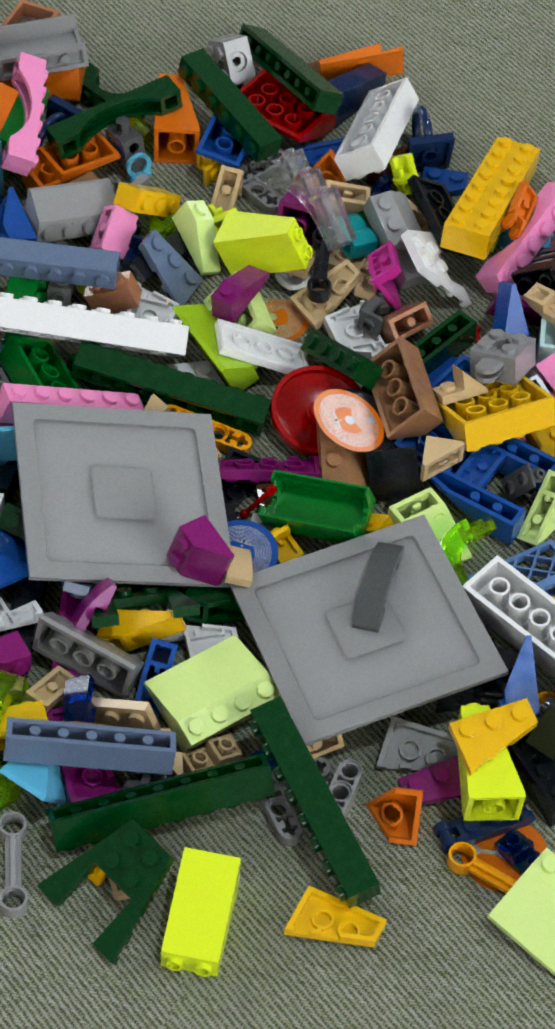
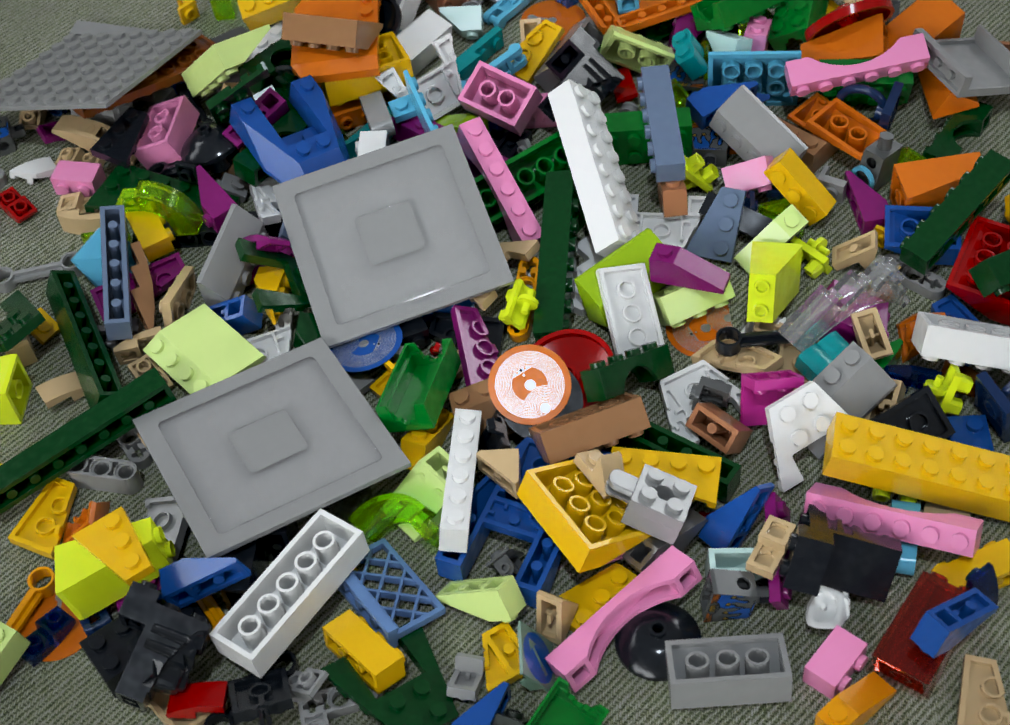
camera: 90 degrees right, 0 degrees up
tan slope [24,665,80,713] -> none
dark green arch [46,75,183,160] -> none
clear blue slope [64,674,96,723] -> none
magenta slope [167,515,235,586] -> none
tan slope [224,545,253,588] -> none
dark grey slope [352,542,404,633] -> none
orange hinge [501,181,538,240] -> none
none -> yellow wing [7,477,78,560]
none -> tan slope [35,372,85,409]
none -> white arch [439,408,482,553]
none -> neon yellow hips [498,279,539,330]
none -> yellow wing [611,446,722,510]
none -> magenta slope [844,171,888,235]

